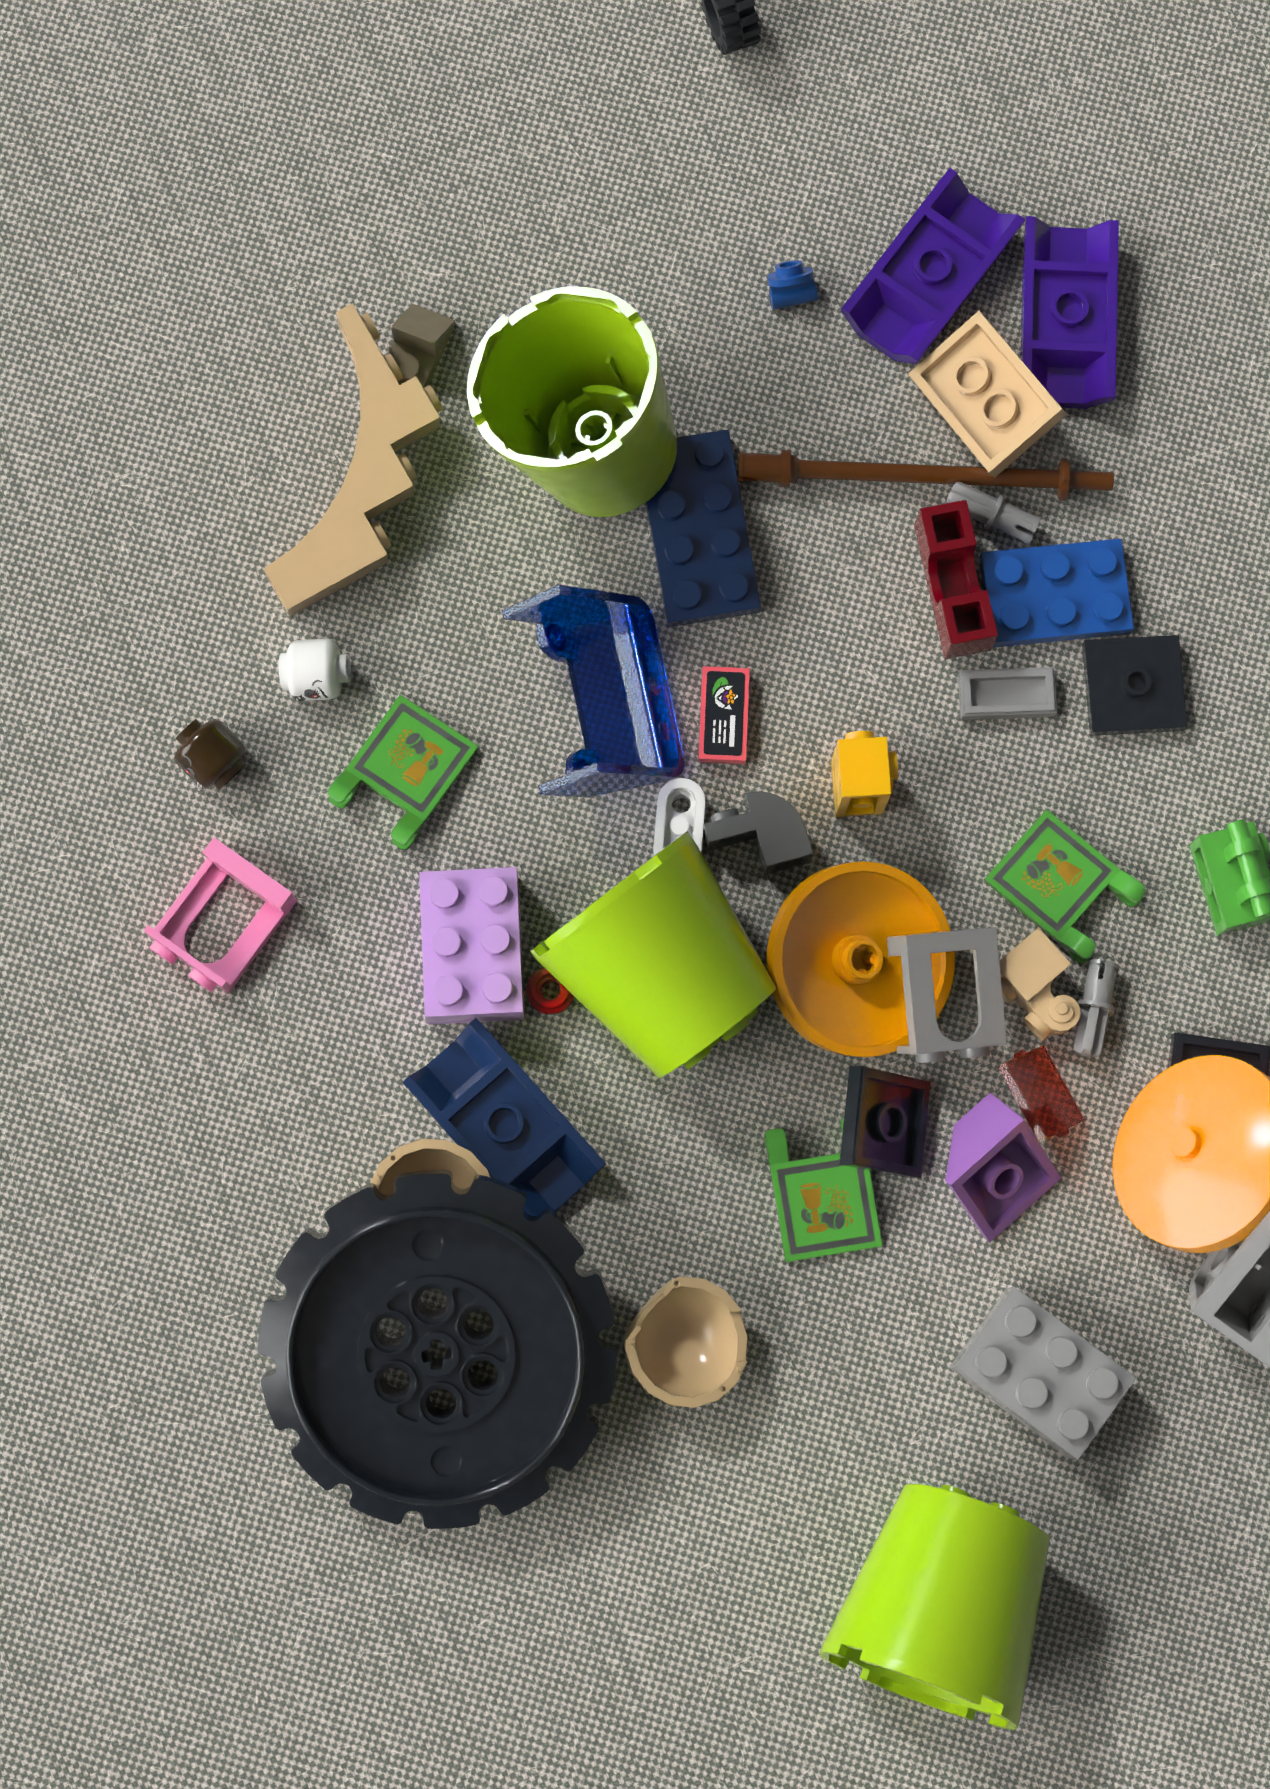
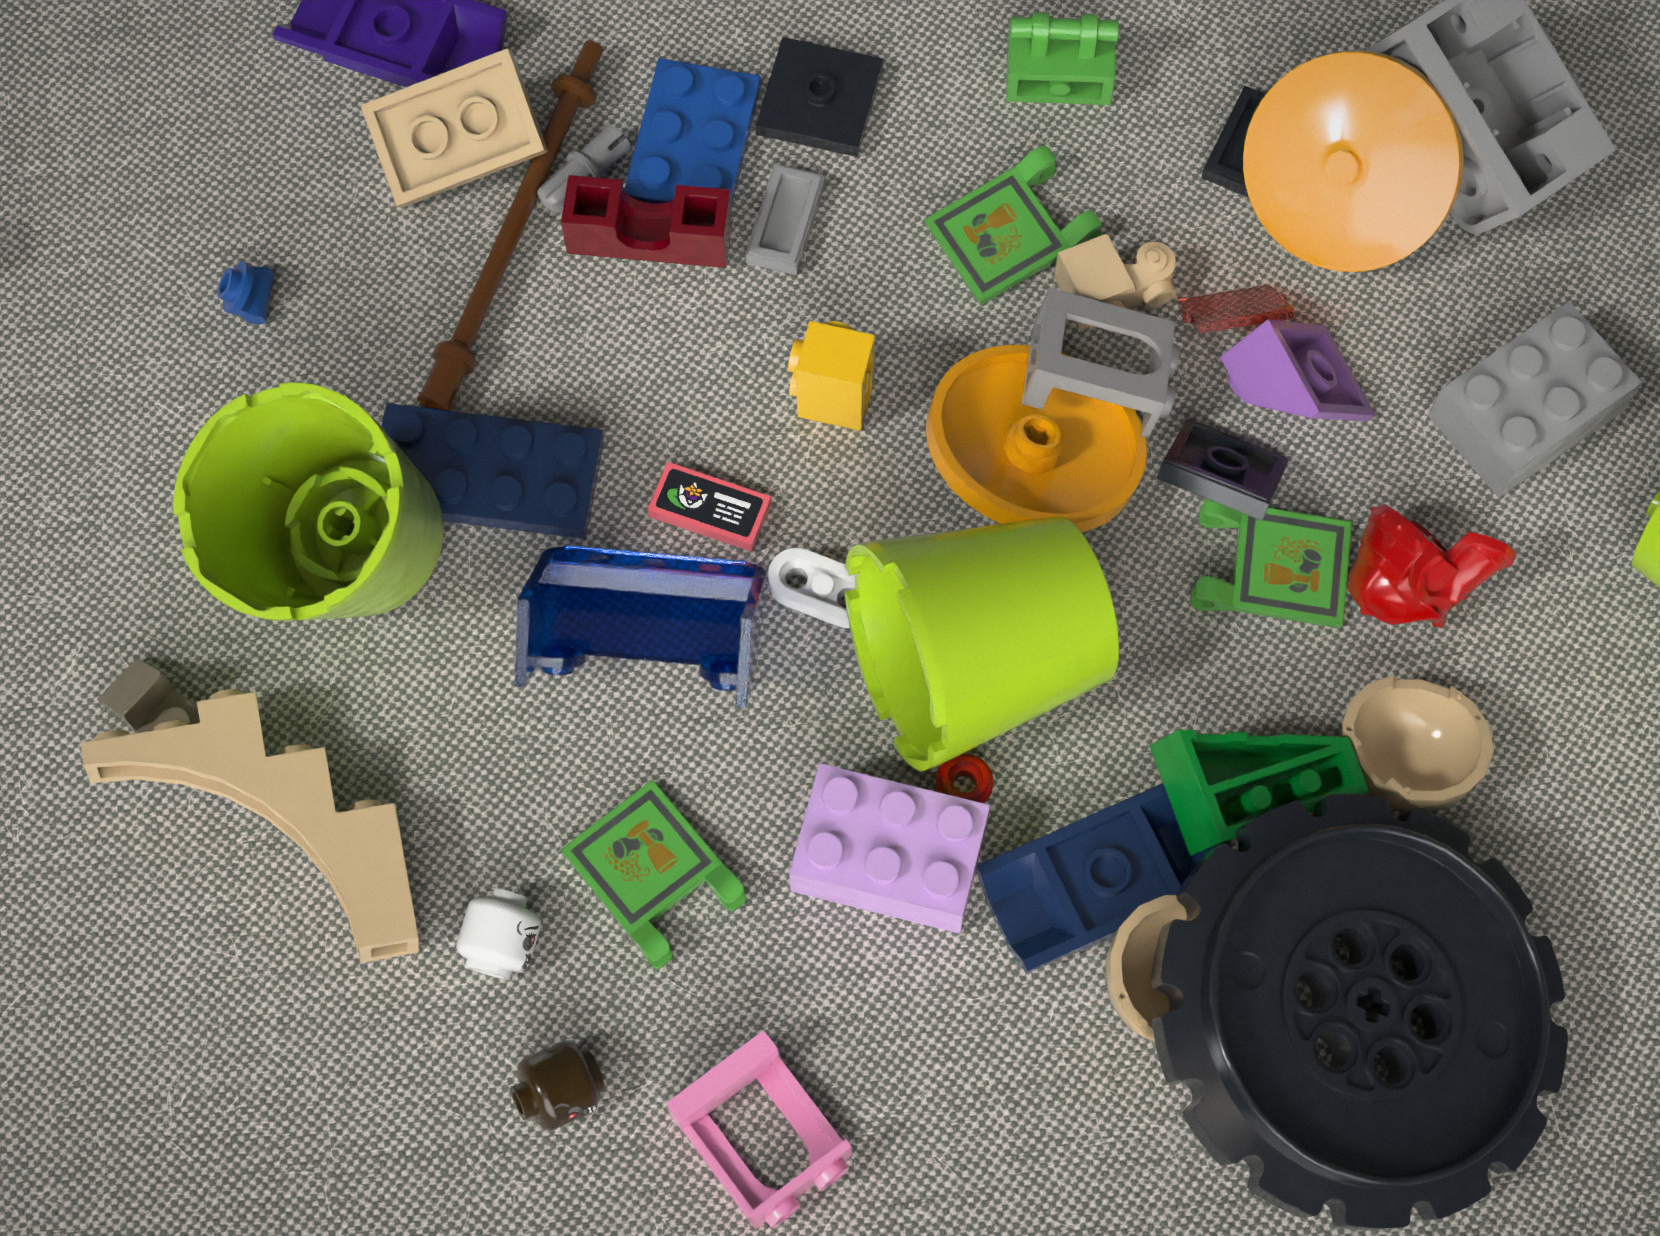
camera: 70 degrees left, 10 degrees down
dark grey brick [703,791,813,875] -> none
dark purple piece [841,168,1025,364] -> none
light grey axle [1073,959,1119,1057] -> none
none -> green wedge [1149,729,1370,856]
none -> red head [1348,504,1517,628]

